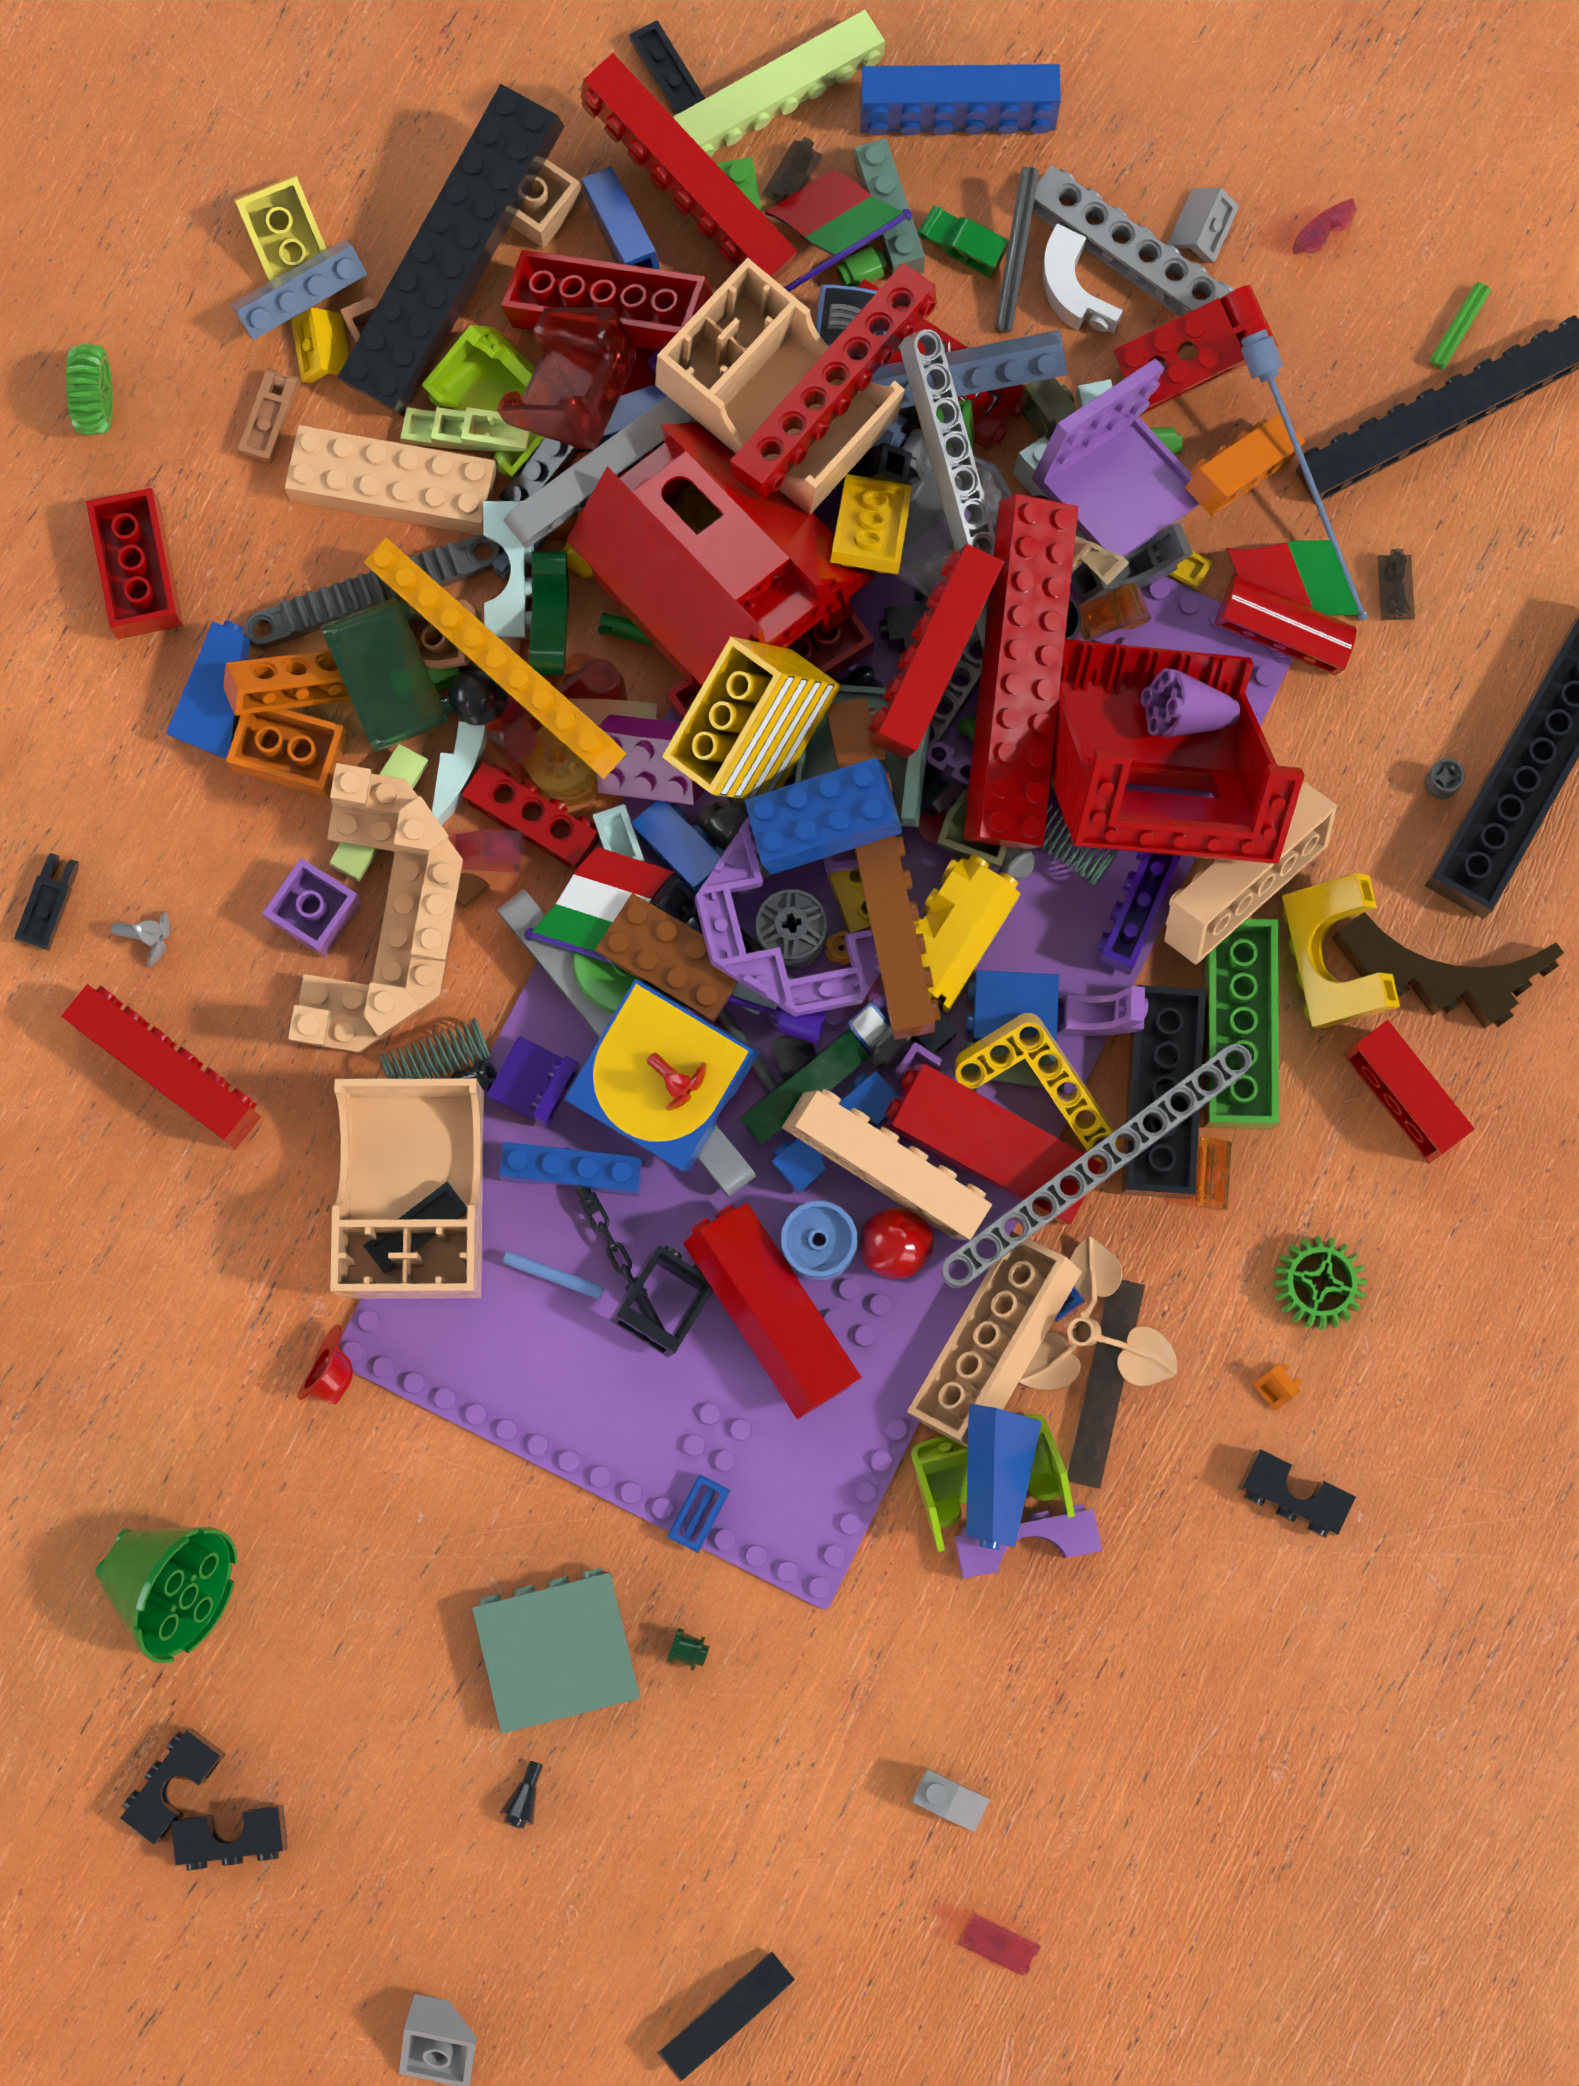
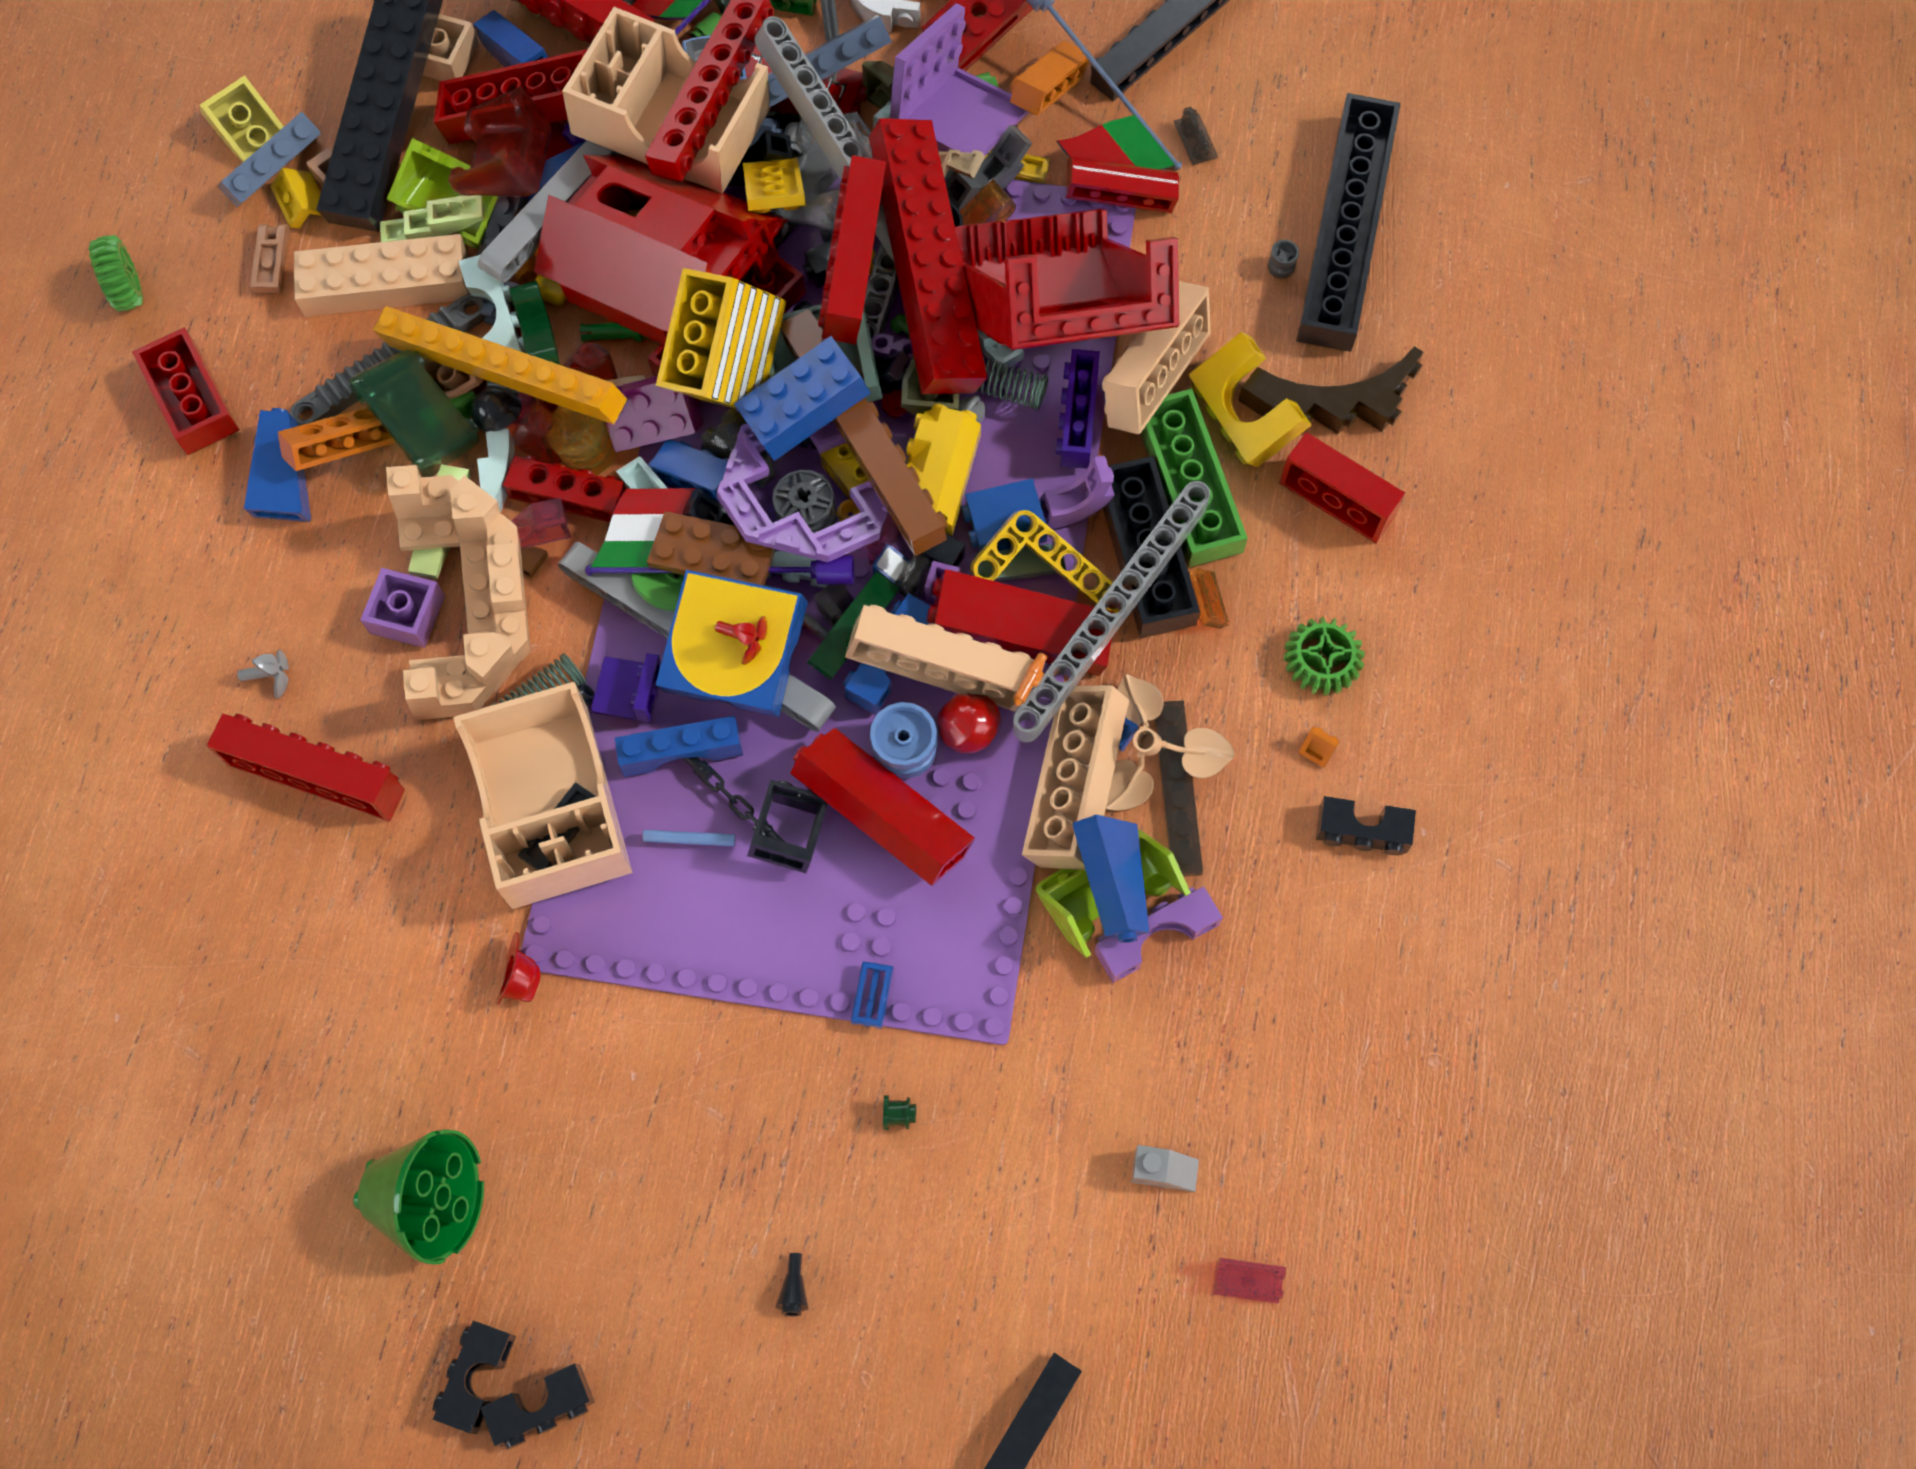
camera: 15 degrees left, 10 degrees down
black hinge [14,853,79,951] -> none
orange brick [226,709,349,799] -> none
sand green panel [472,1568,641,1734] -> none
medium lavender cone [1141,668,1240,737] -> none
none -> orange piece [1013,653,1047,706]

